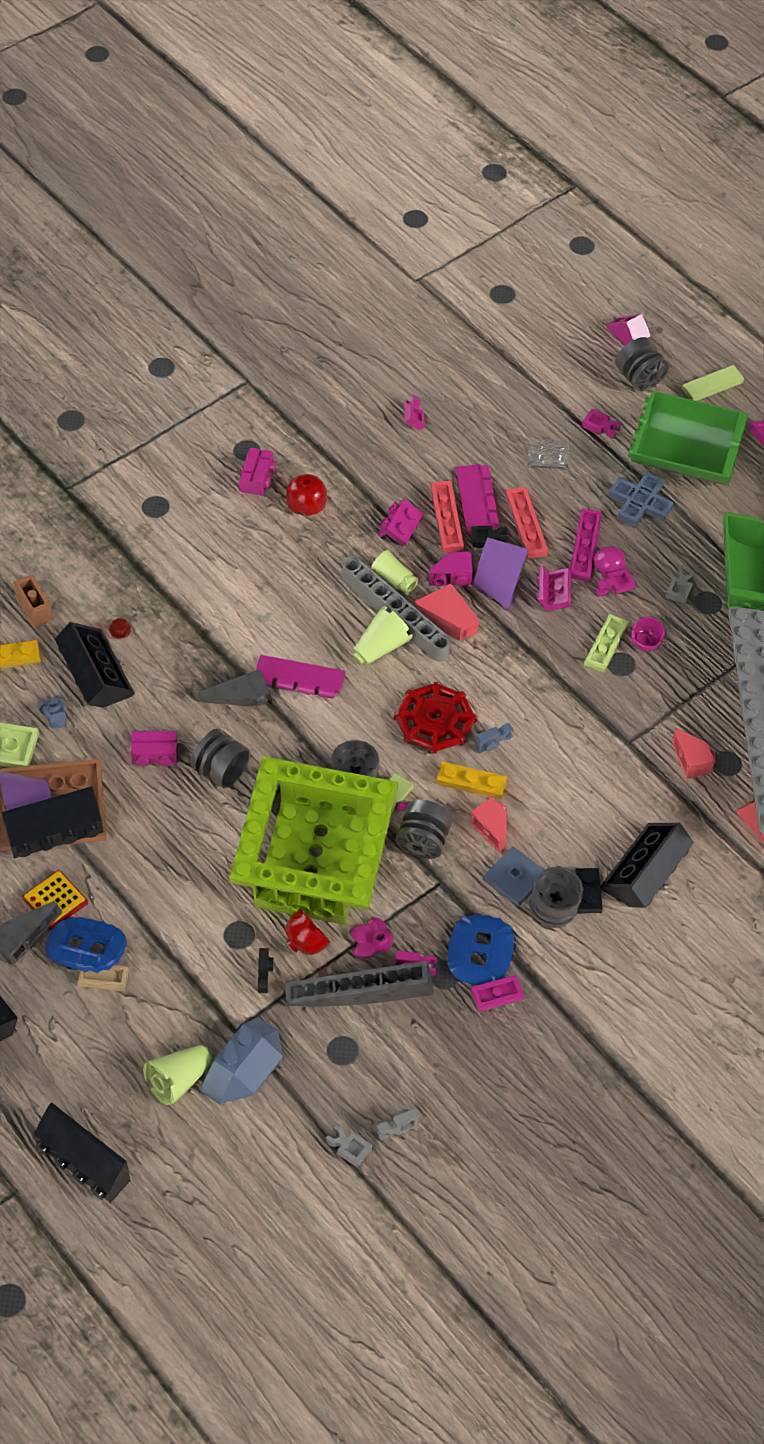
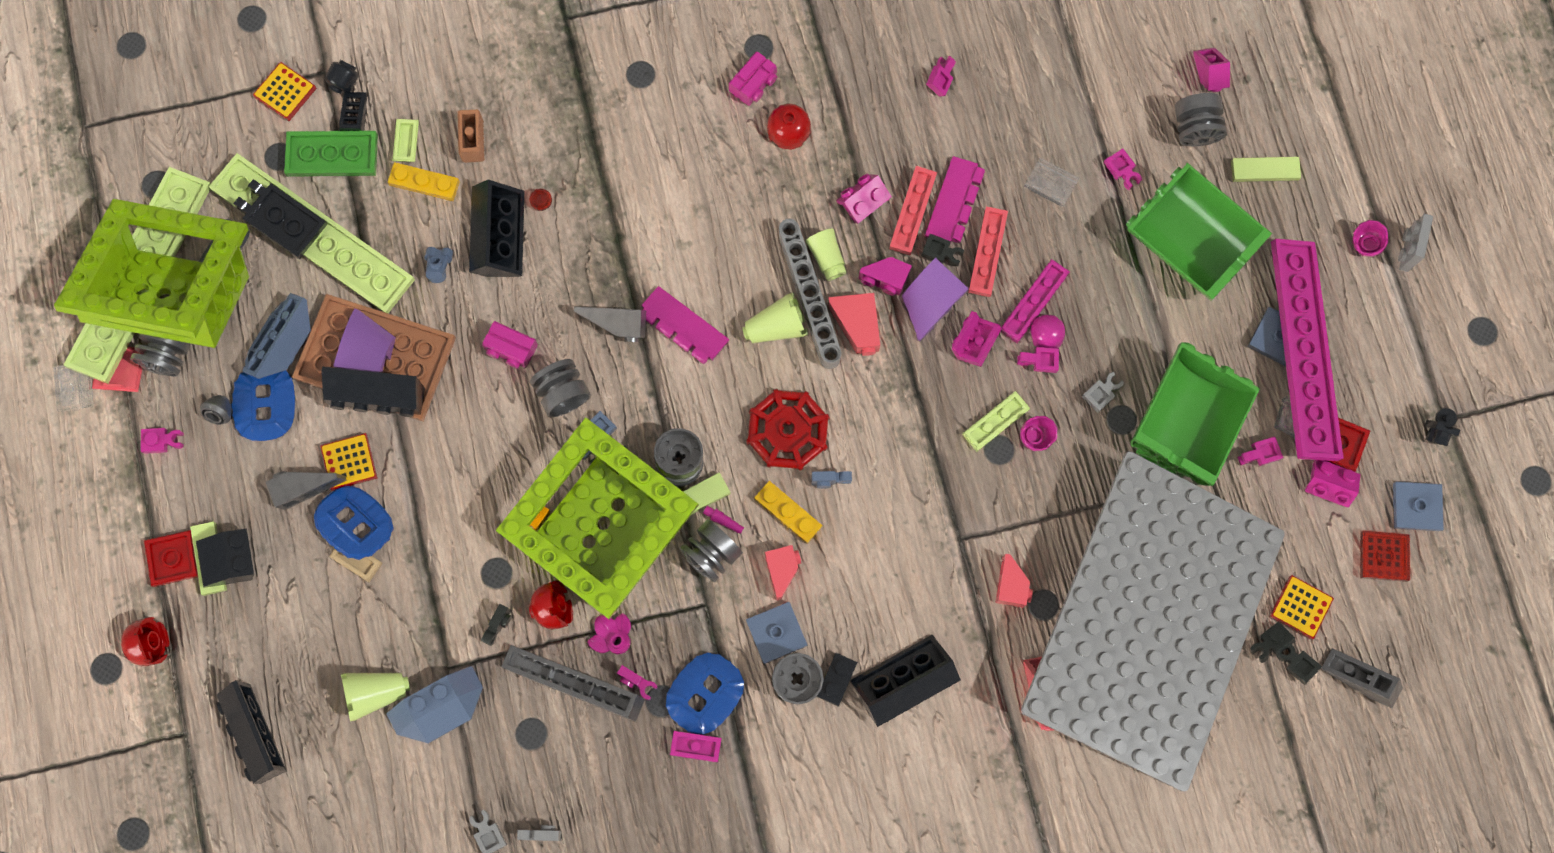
camera: 25 degrees right, 20 degrees up
sand blue plate [608,472,674,527] -> none

